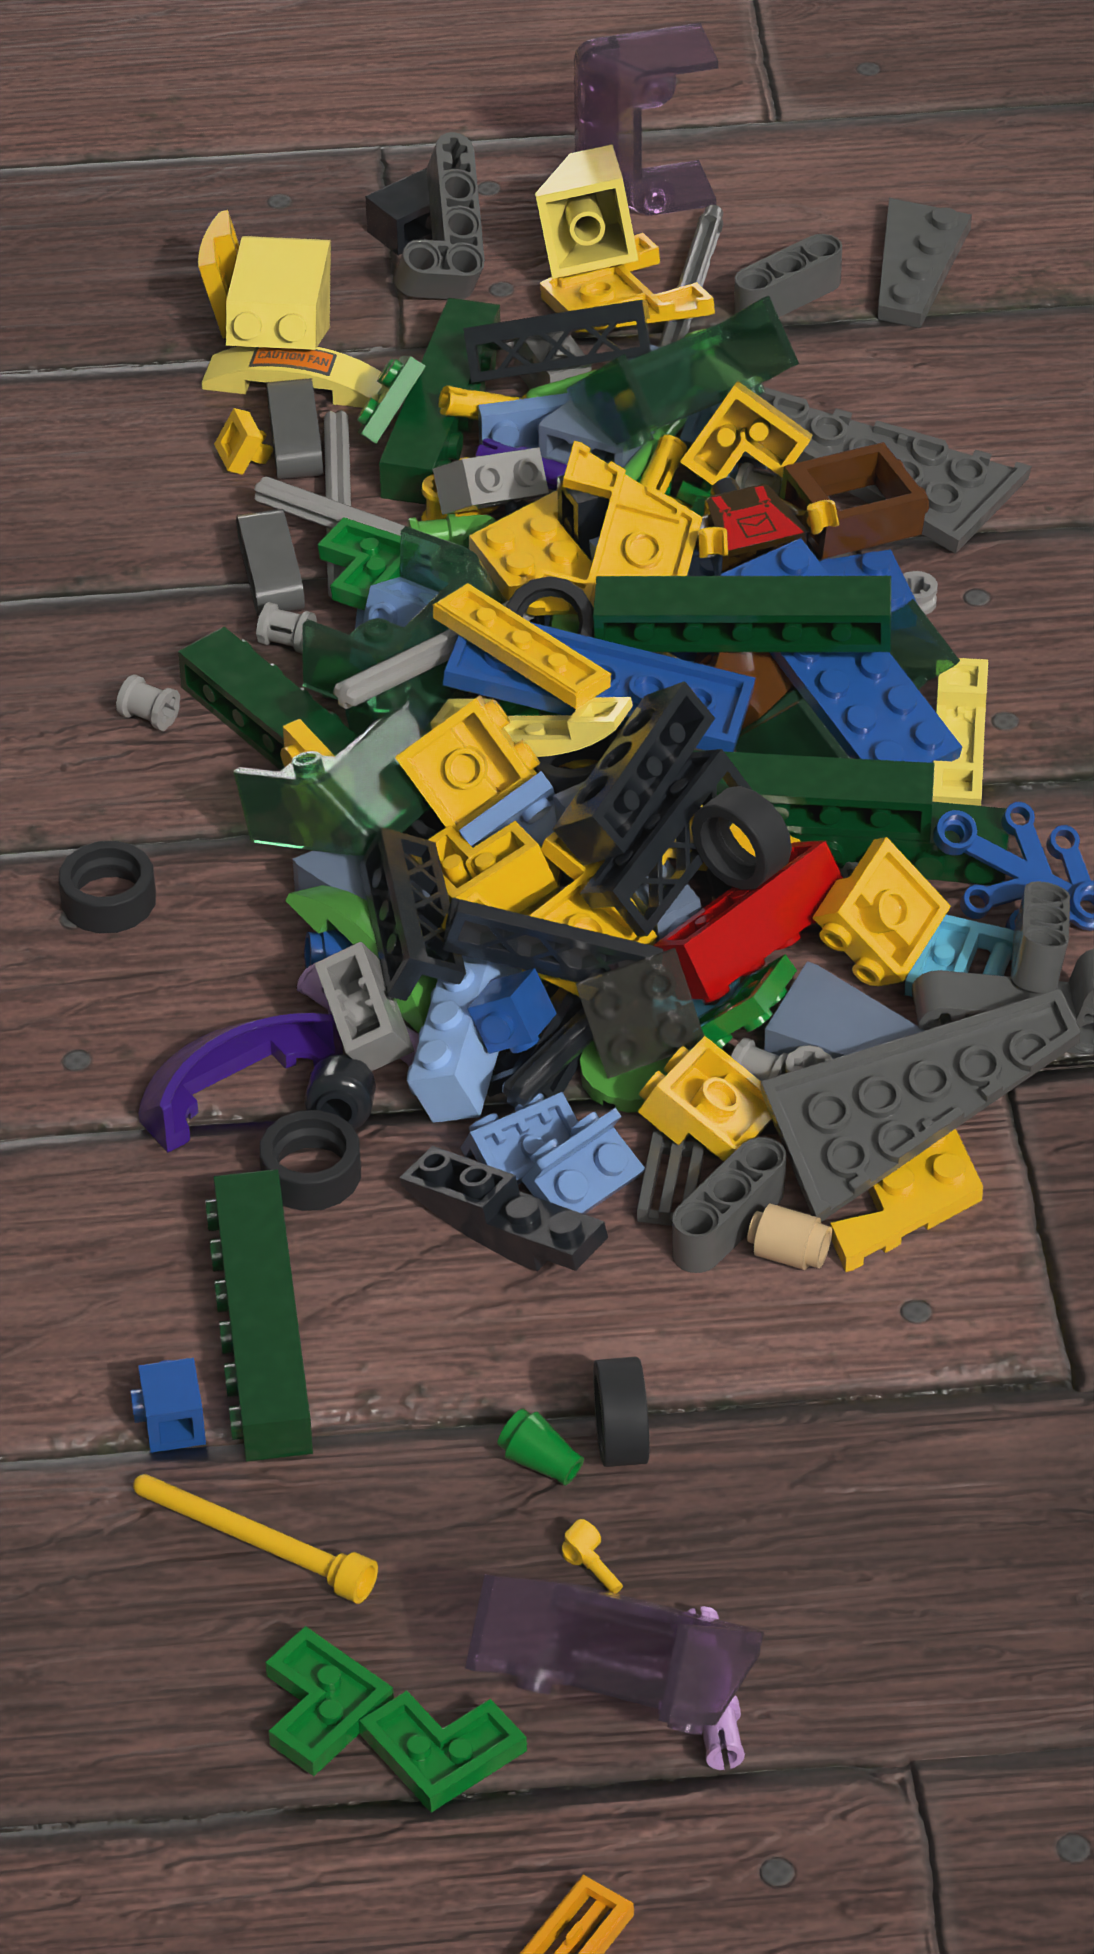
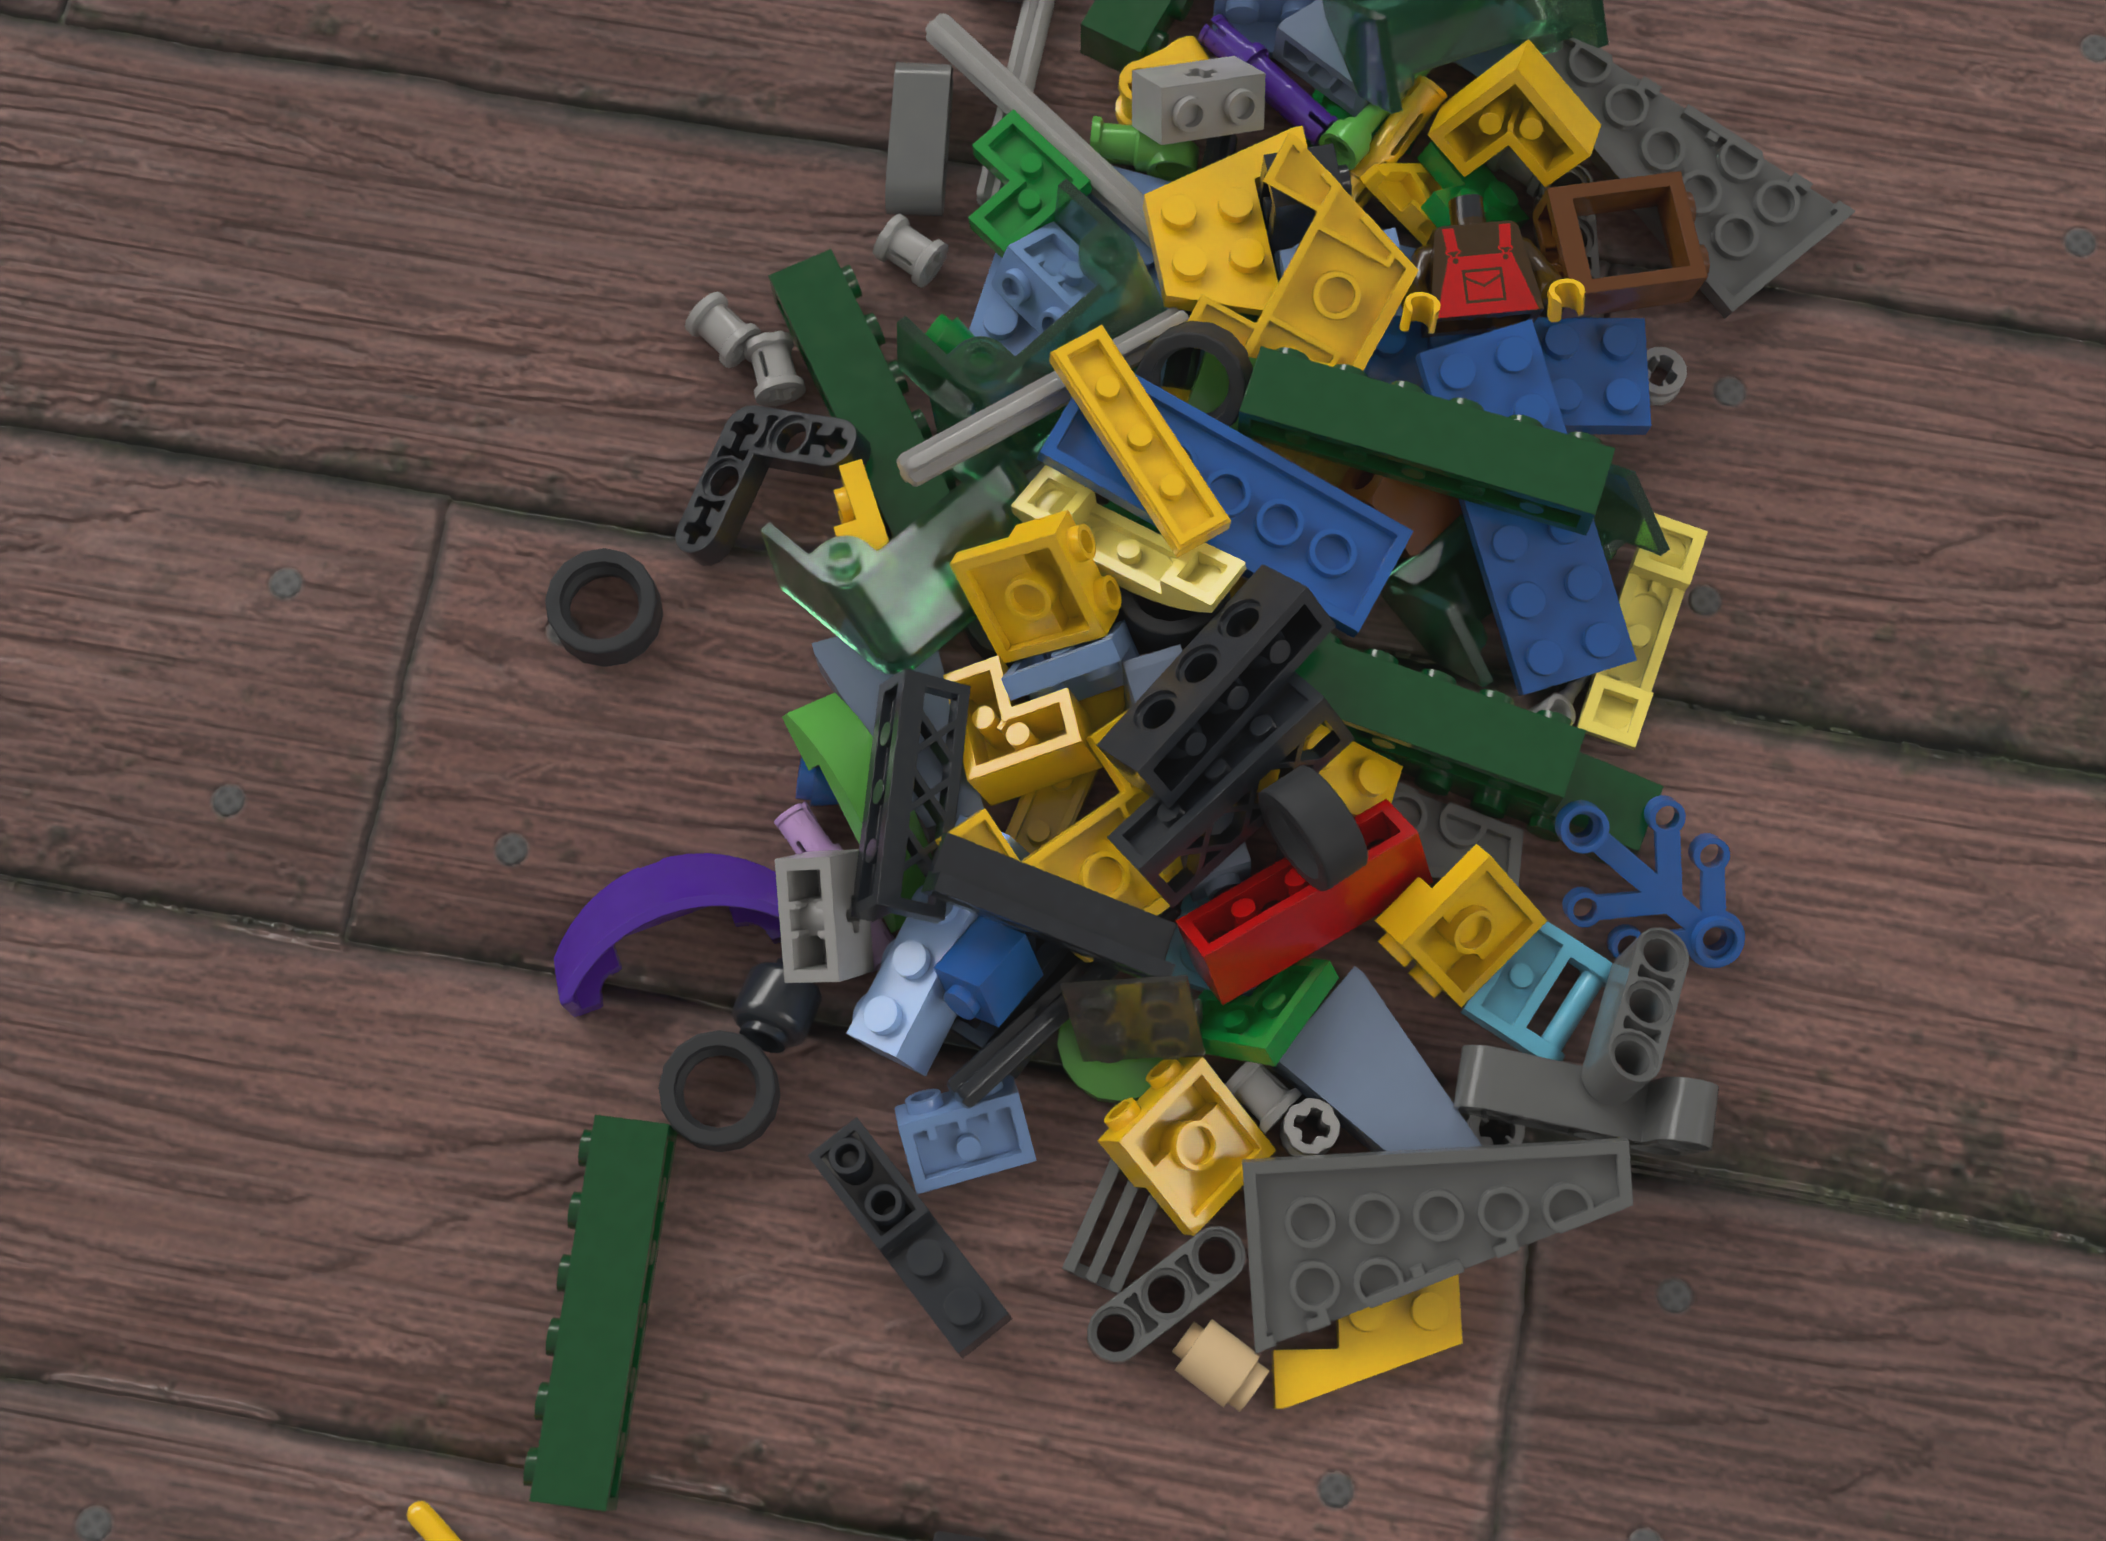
camera: 15 degrees right, 30 degrees up
blue brick [130,1357,206,1453] -> none
medium blue bracket [522,1108,645,1214] -> none
none -> black beam [675,405,871,566]
none -> light grey bush [743,331,806,406]

